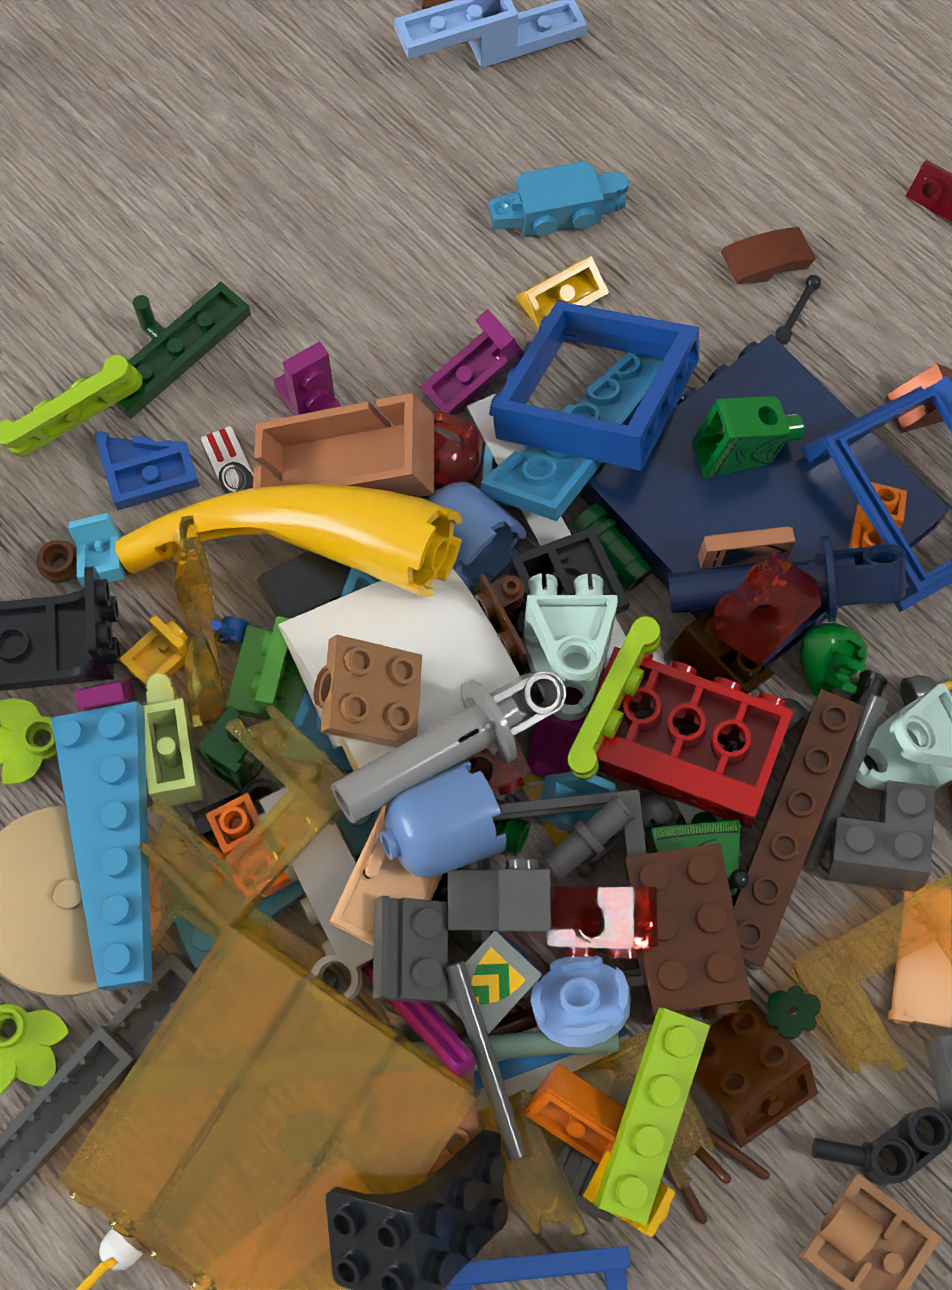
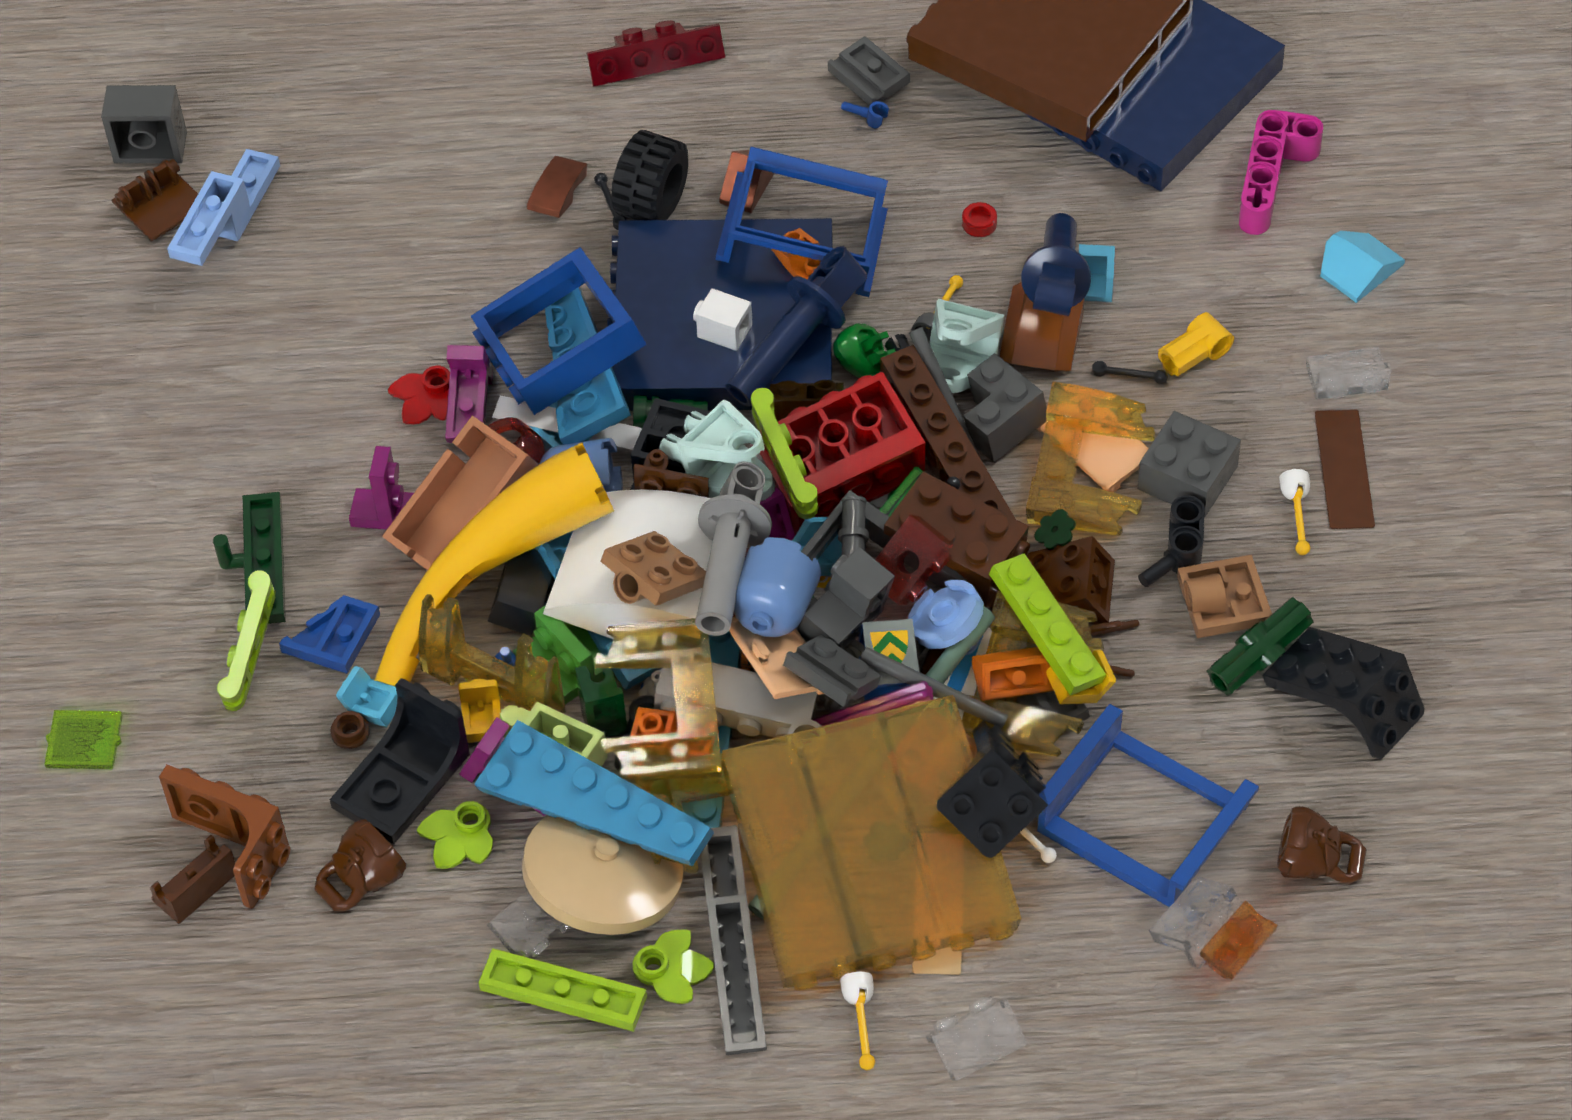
camera: 45 degrees left, 15 degrees down
sticker [201,426,253,494] -> none
dark azure hinge [488,161,630,237] -> none
yellow slope [516,256,609,329] -> none
green torso [692,396,804,479] -> none
nougat tile [698,526,795,569] -> none
clear red brick [714,551,821,665] -> none
none -> red plate [388,365,450,425]
none -> black tyre [612,130,688,220]
none -> white brick [693,289,753,351]

